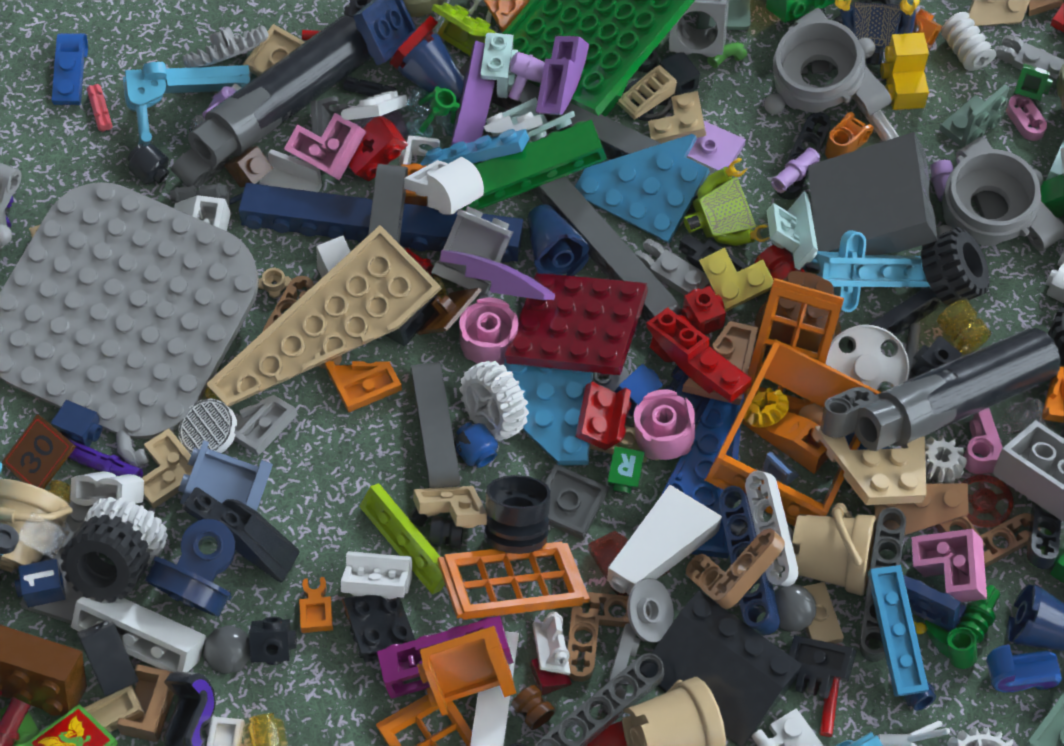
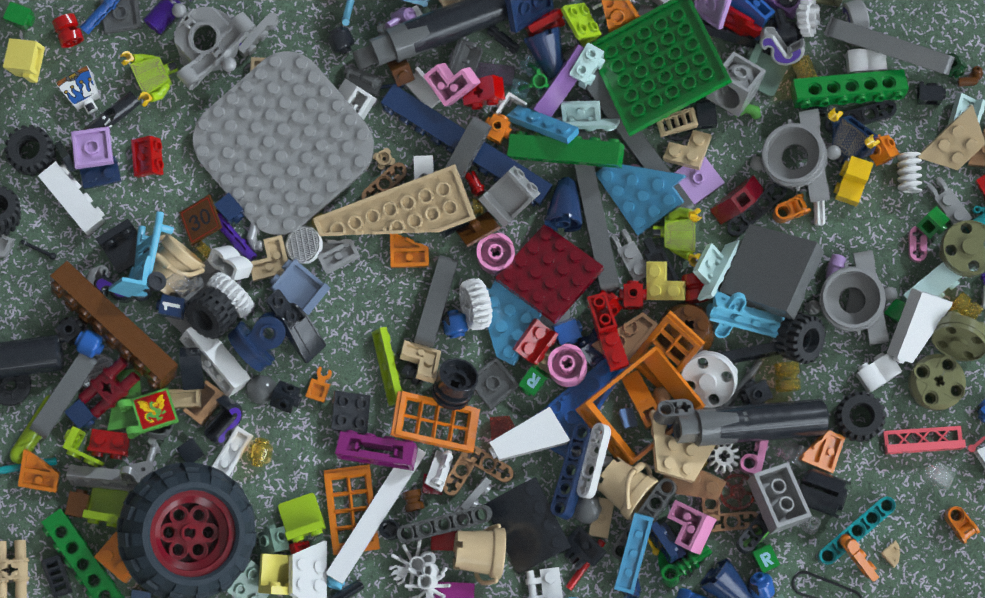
camera: 30 degrees right, 20 degrees up
white hinge [341,91,408,120] -> none
white brick [341,551,412,599] -> none
white brick [404,157,484,214] -> none
orange panel [417,626,516,716] -> none
medium lavender slope [440,250,555,300] -> none
white slope [483,112,544,133] -> none
lavender piece [509,52,545,101] -> none
medium lavender slope [536,36,589,115] -> none
light grey dish [627,578,674,642] -> none
medium nougat beam [686,528,785,609] -> none
yellow gear [744,387,789,428] -> none
lavender pin [771,148,820,193] -> none
sand green bracket [939,85,1010,148] -> none
none -> light grey hinge [238,12,279,58]
none -> dark red slope [709,175,764,225]

